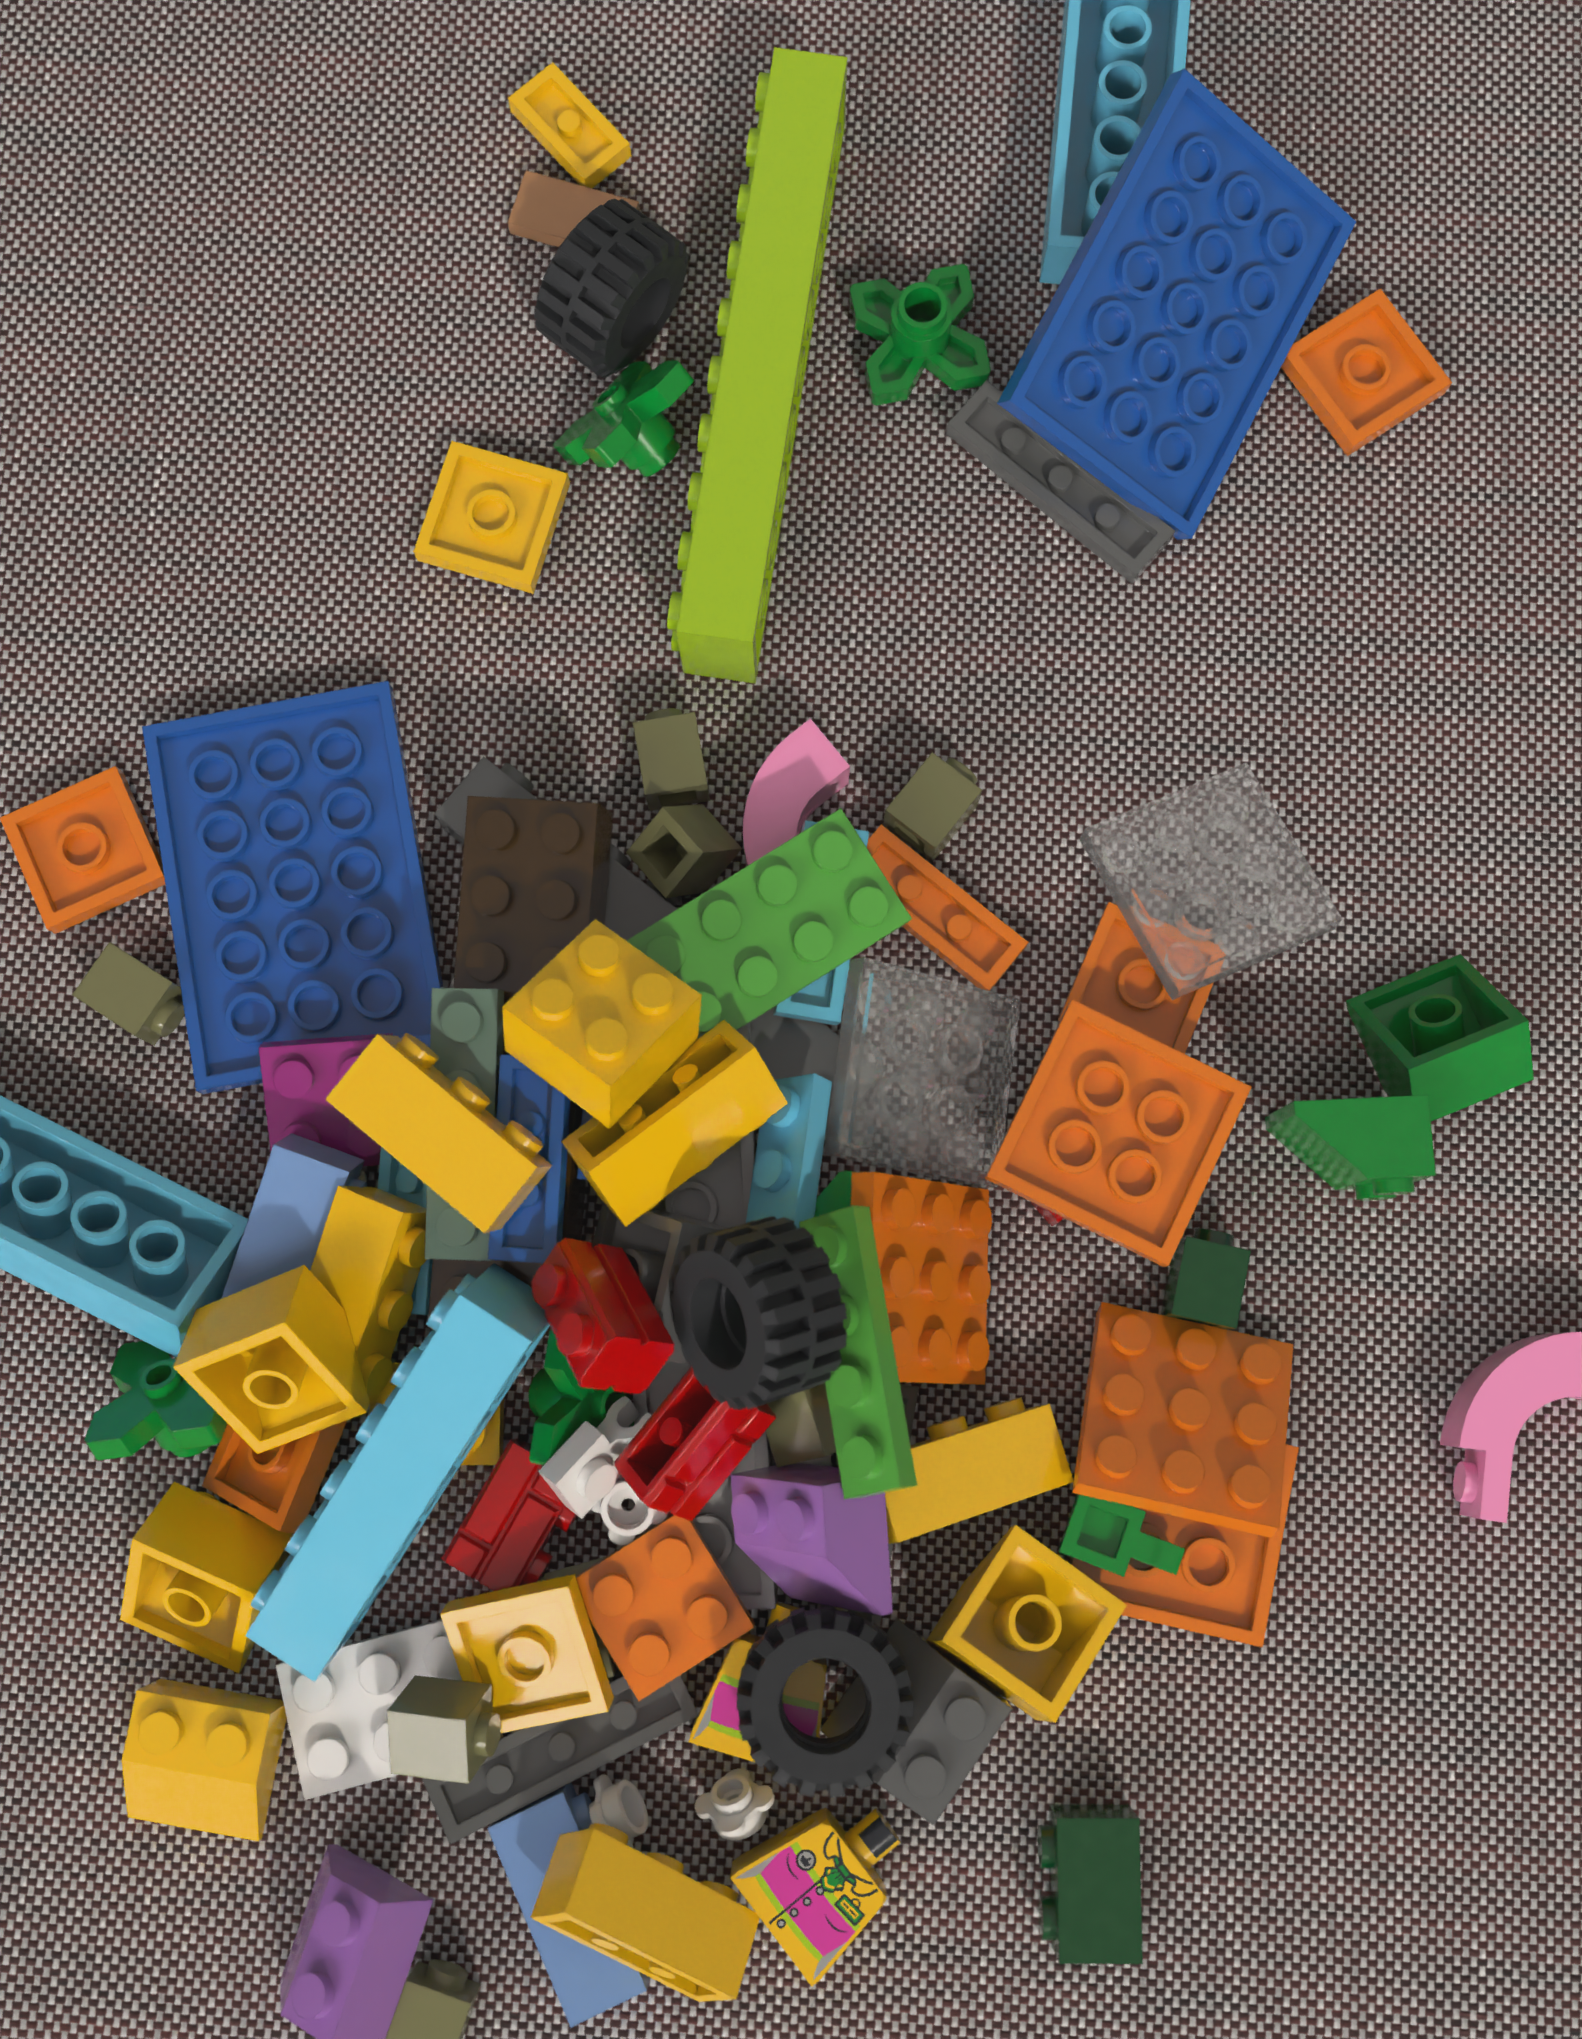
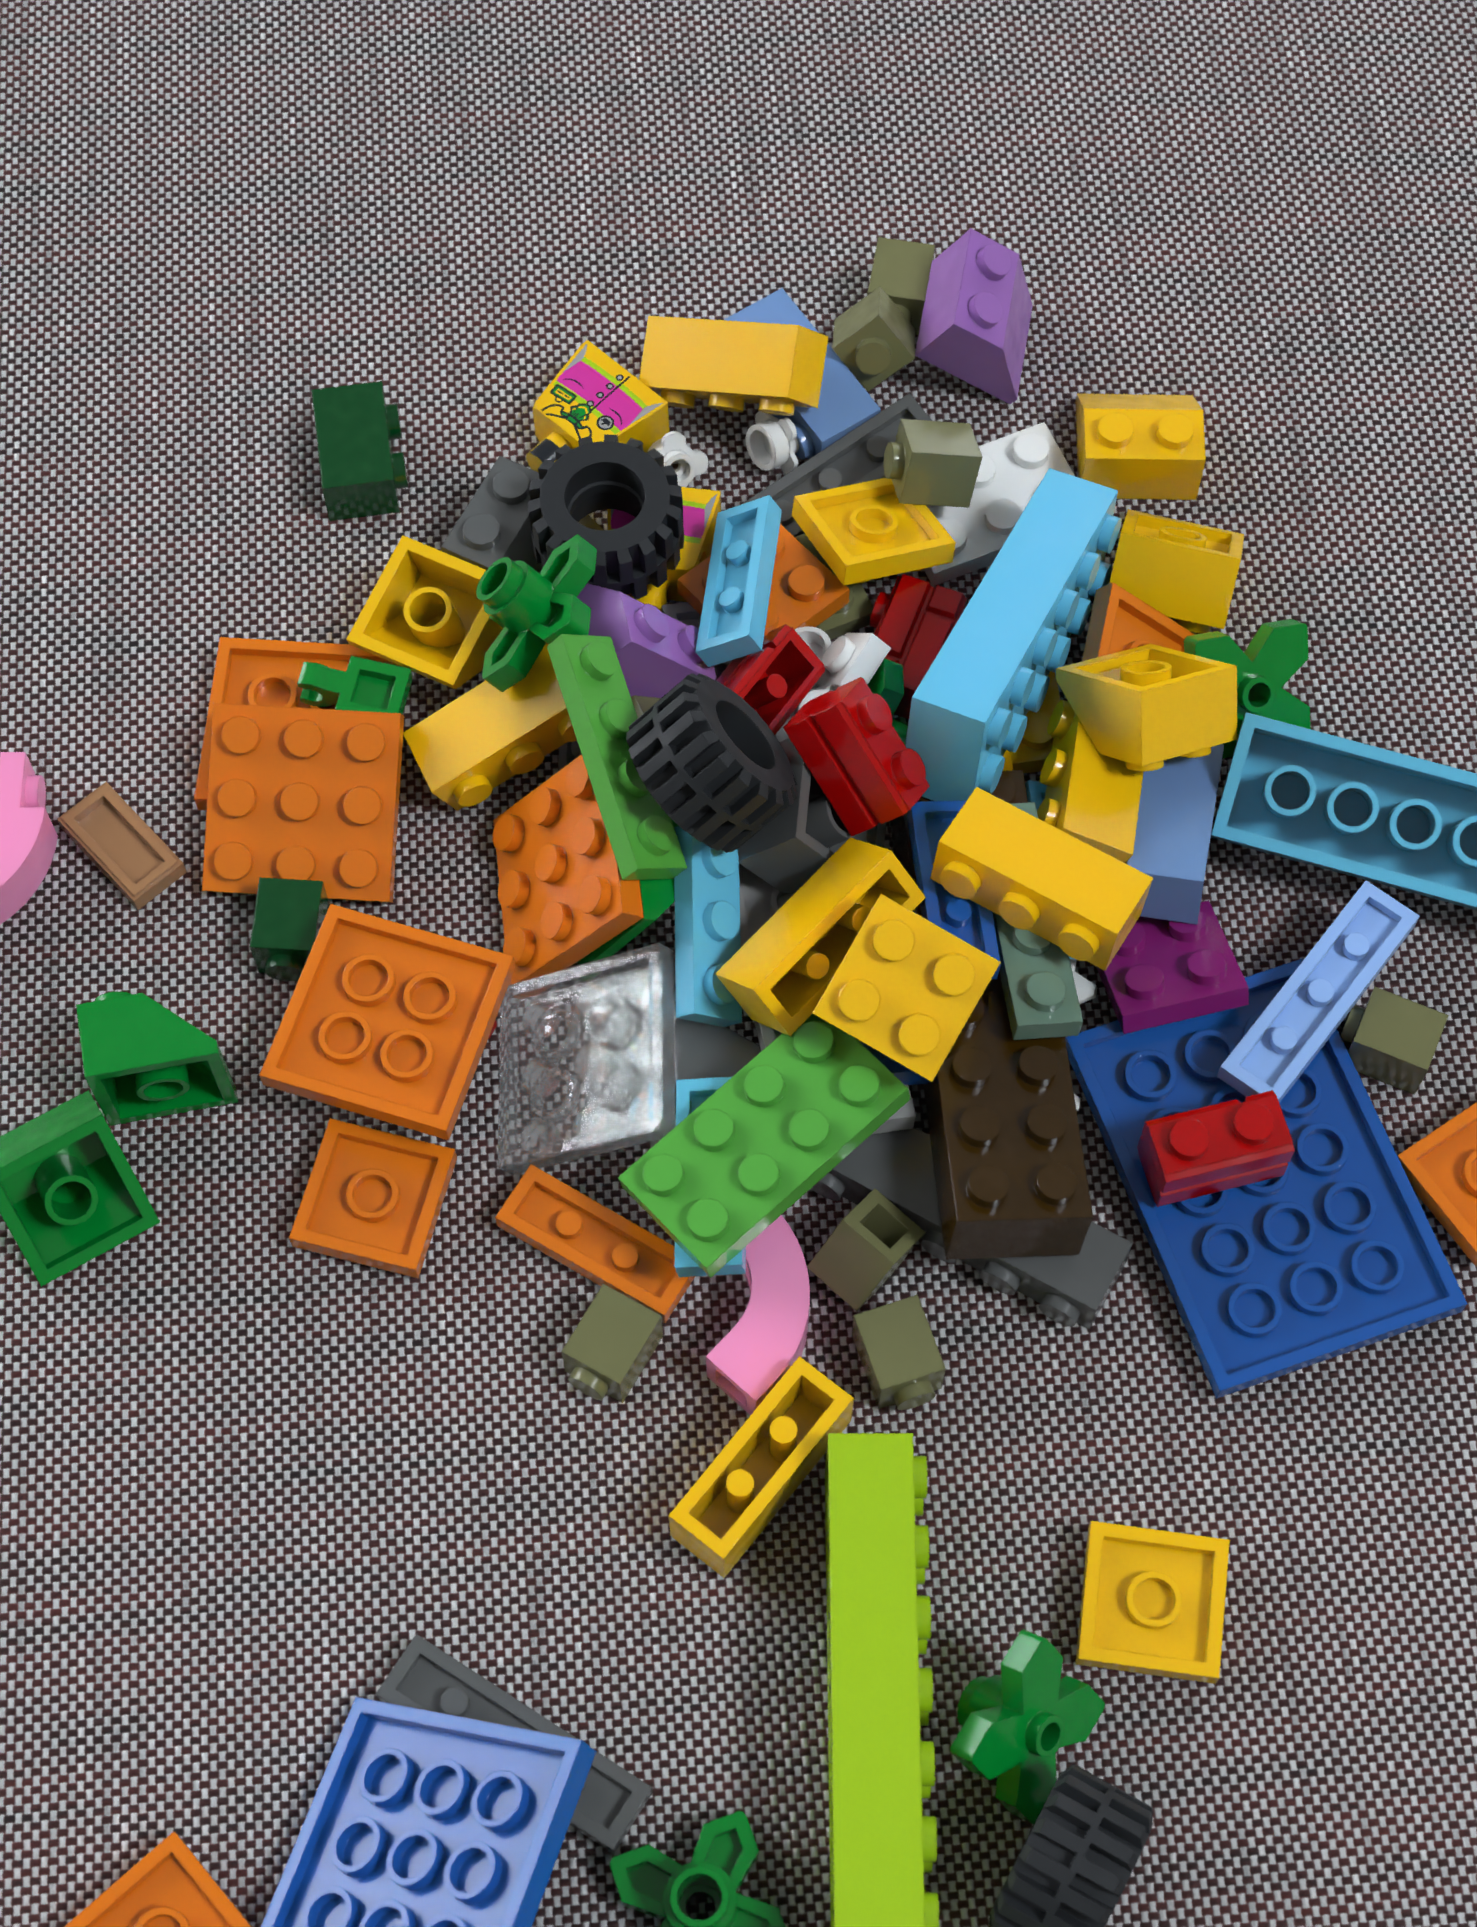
camera: 170 degrees right, 15 degrees down
clear plate [1080,762,1343,1000] -> none
none -> medium nougat tile [57,782,187,910]
none -> green plant [476,534,597,692]
none -> yellow brick [669,1356,854,1578]
none -> medium azure plate [695,495,782,667]
none -> olive brick [832,286,916,392]
none -> red brick [1137,1090,1295,1207]
none -> light blue plate [1217,880,1420,1103]

